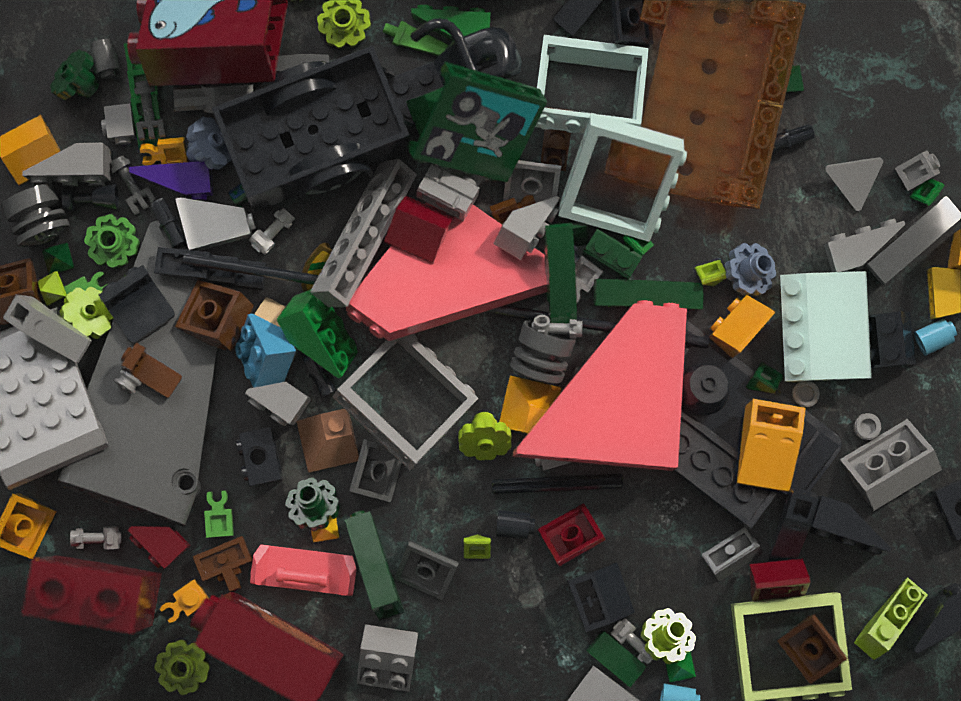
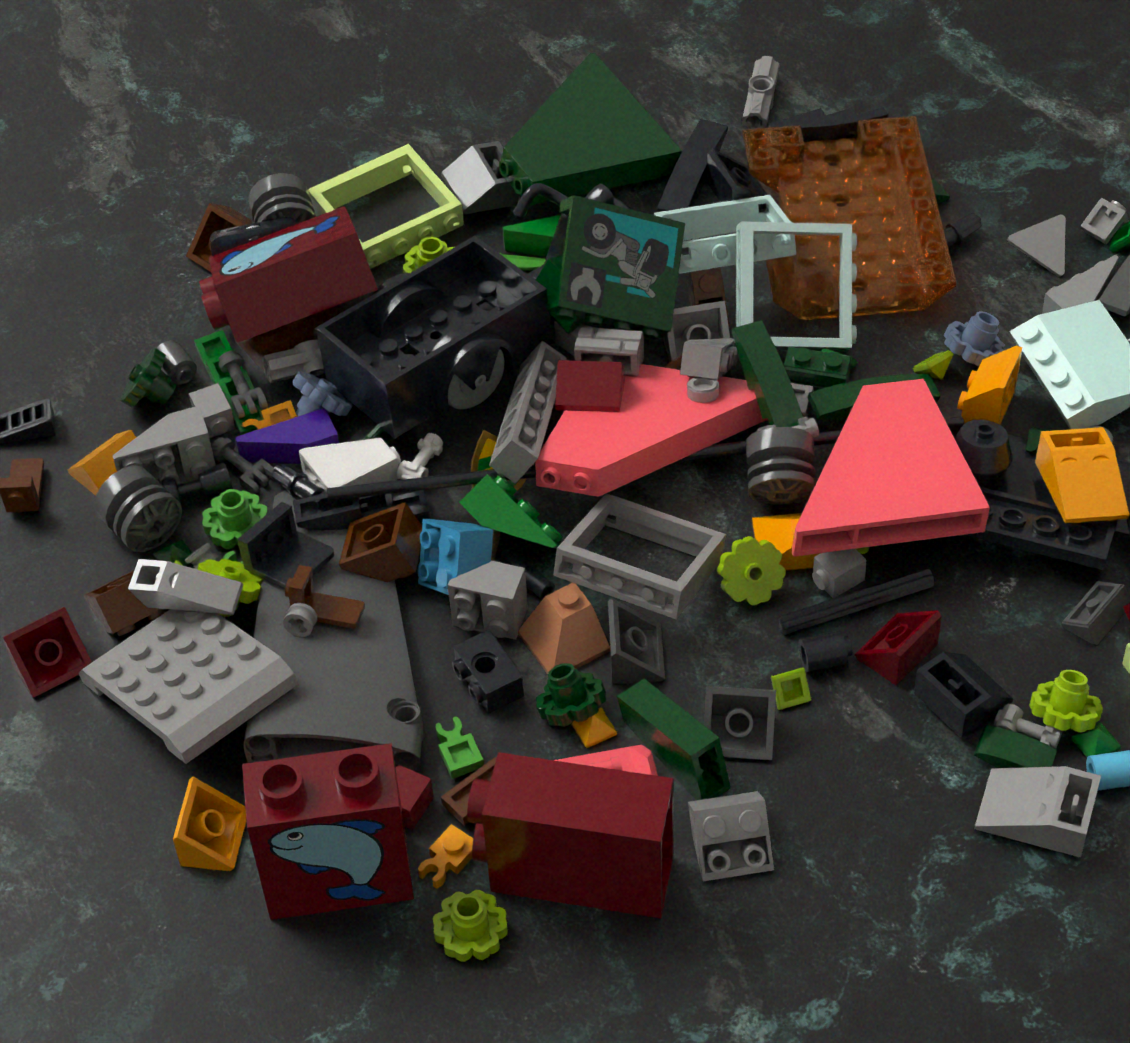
camera: 15 degrees left, 35 degrees down
none -> light grey bush [185,543,218,569]
none -> light grey tile [687,377,719,403]

